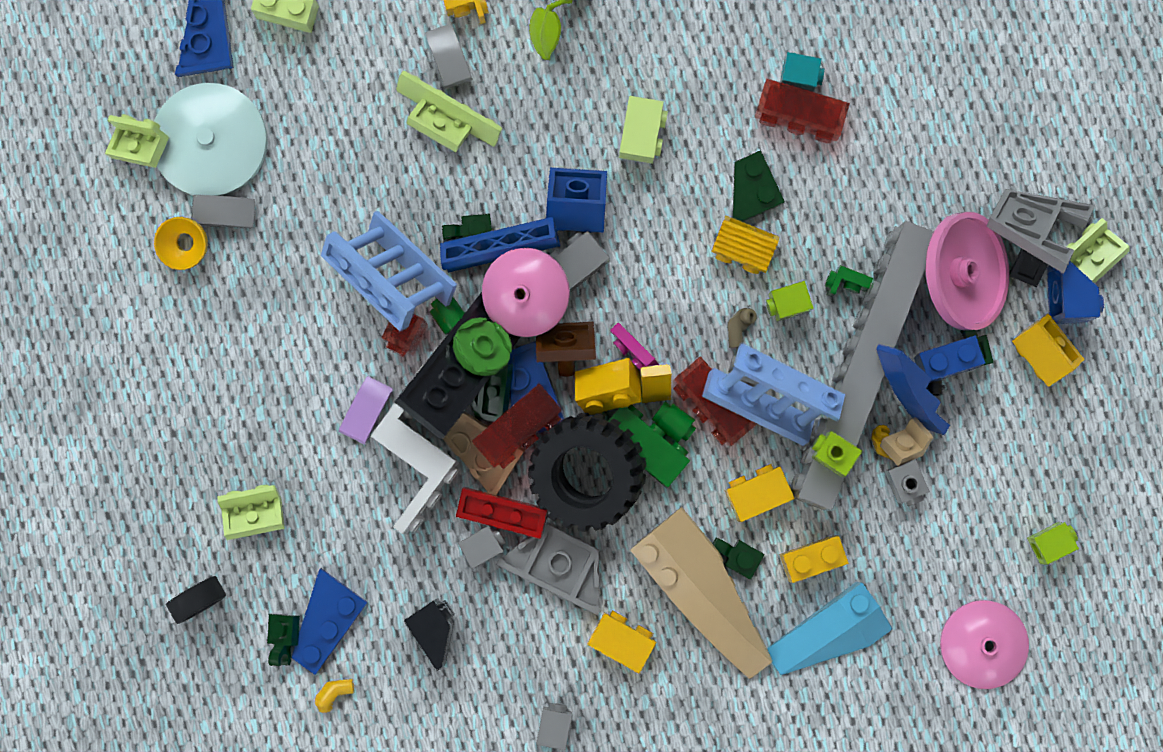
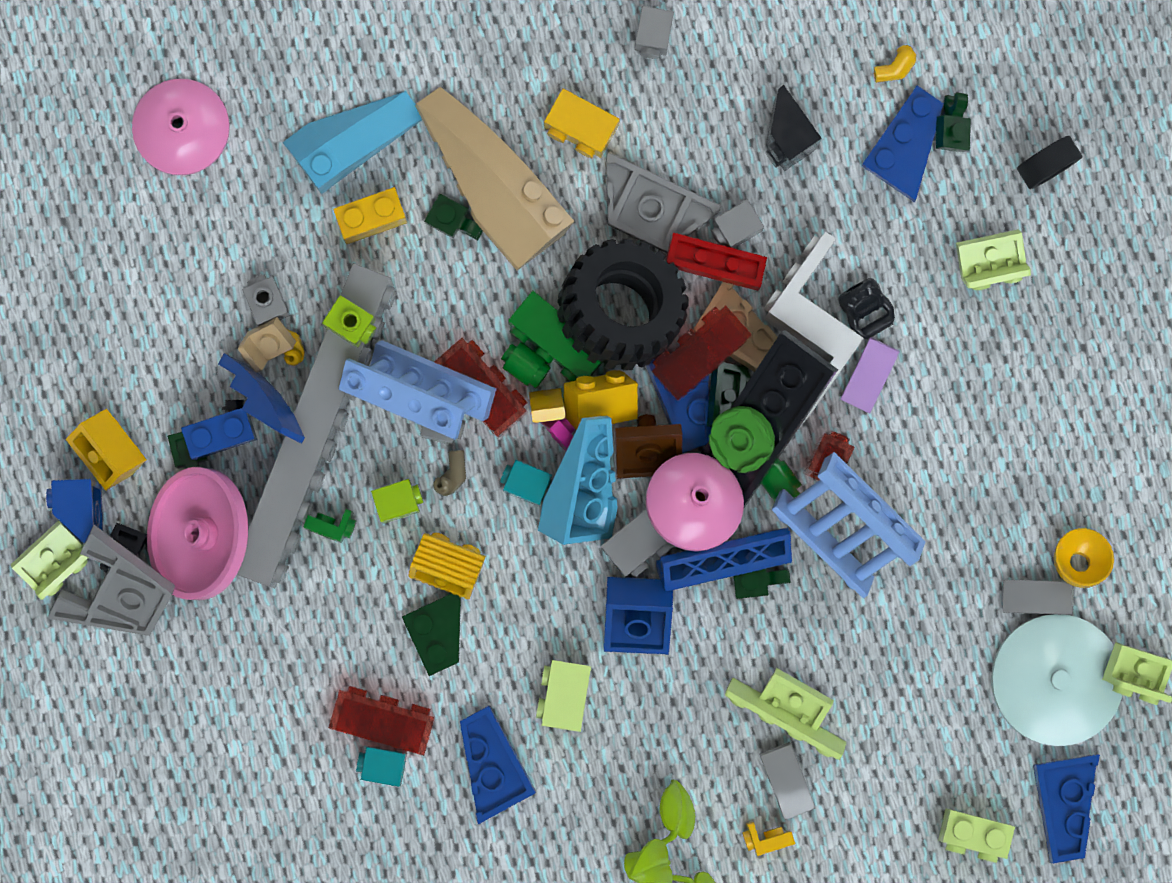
camera: 175 degrees right, 0 degrees up
yellow brick [724,464,795,522] -> none
lime brick [1027,522,1079,565] -> none
none -> blue wing [460,705,536,824]
none -> teal brick [500,460,552,507]
none -> medium azure wedge [538,416,618,545]
none -> black piece [838,278,895,340]

